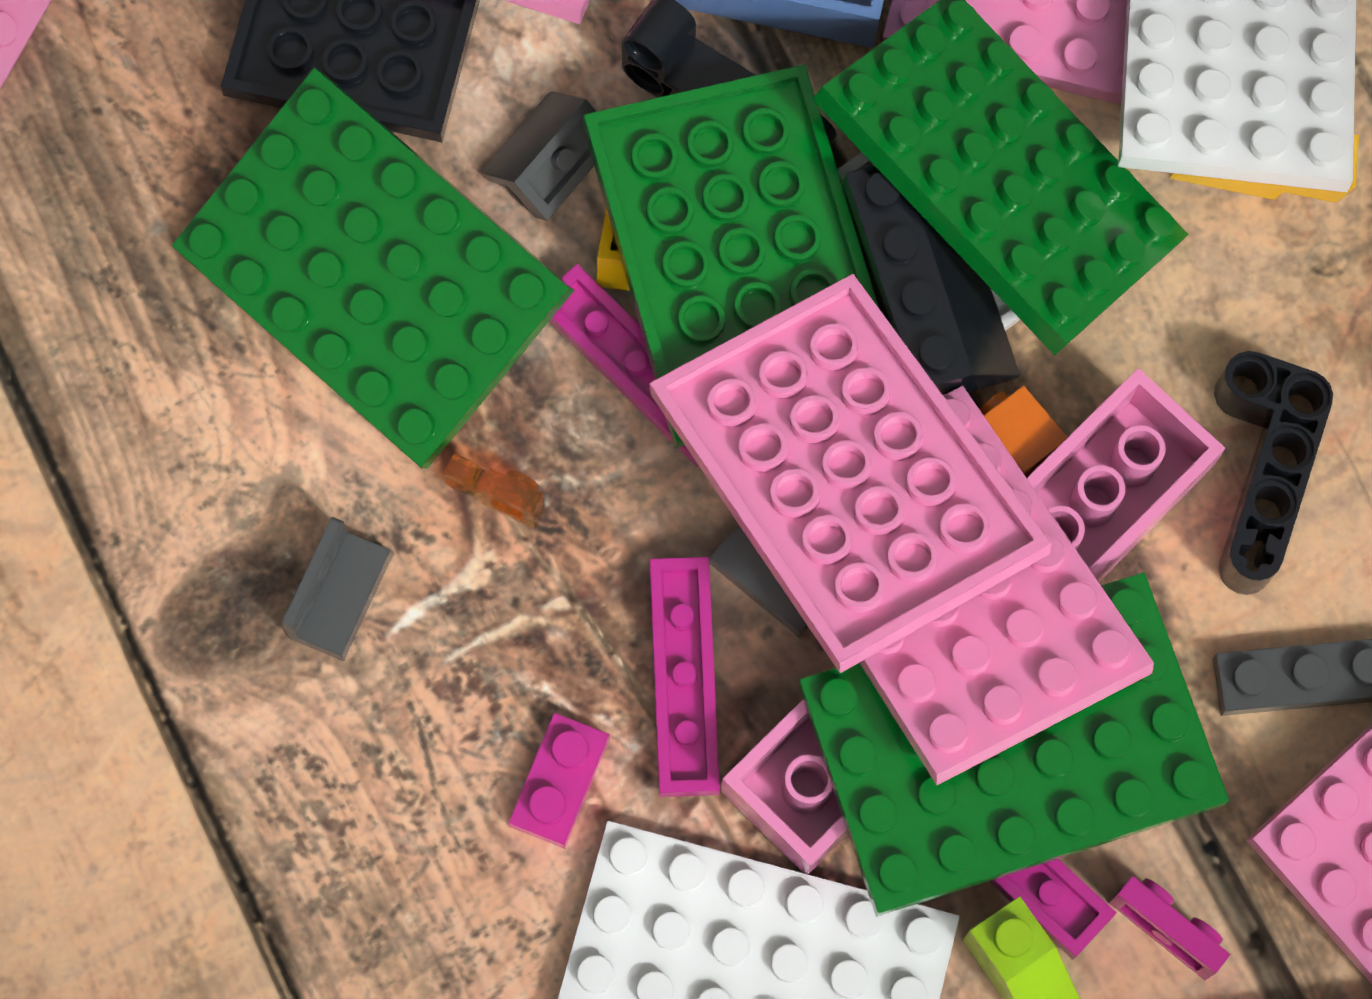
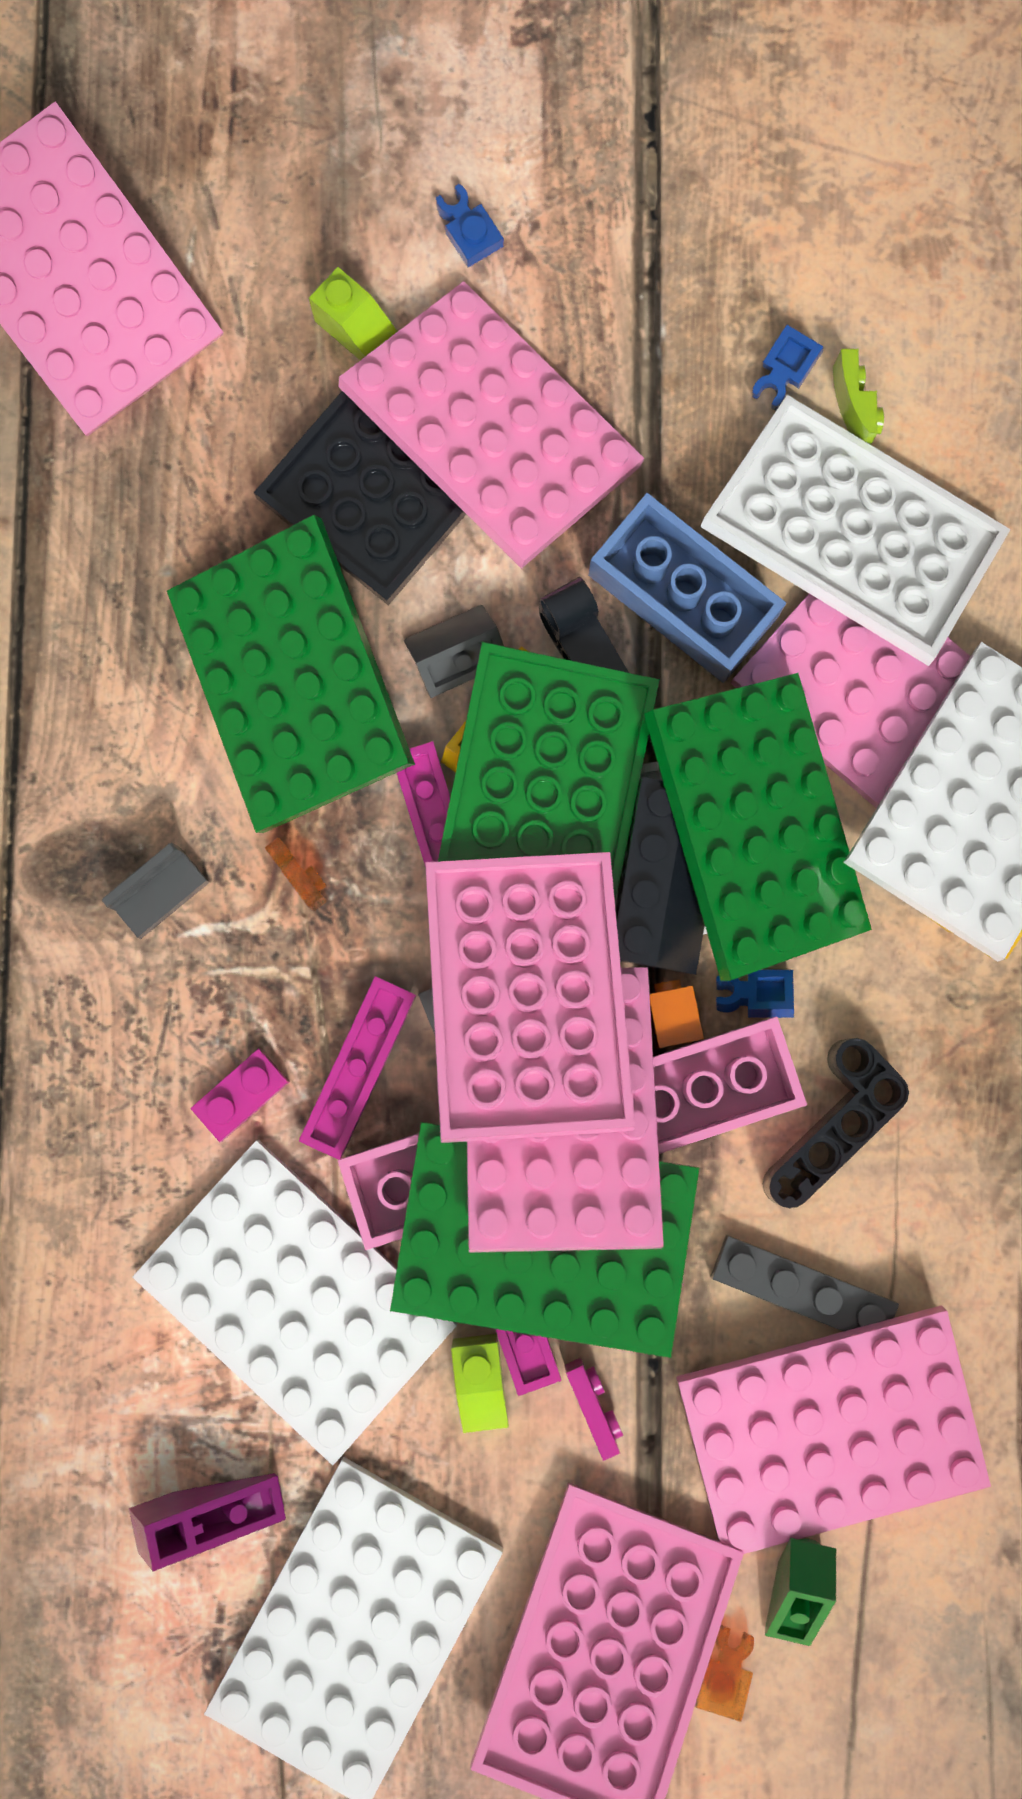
camera: 30 degrees right, 10 degrees up
none -> blue plate [716,970,794,1018]

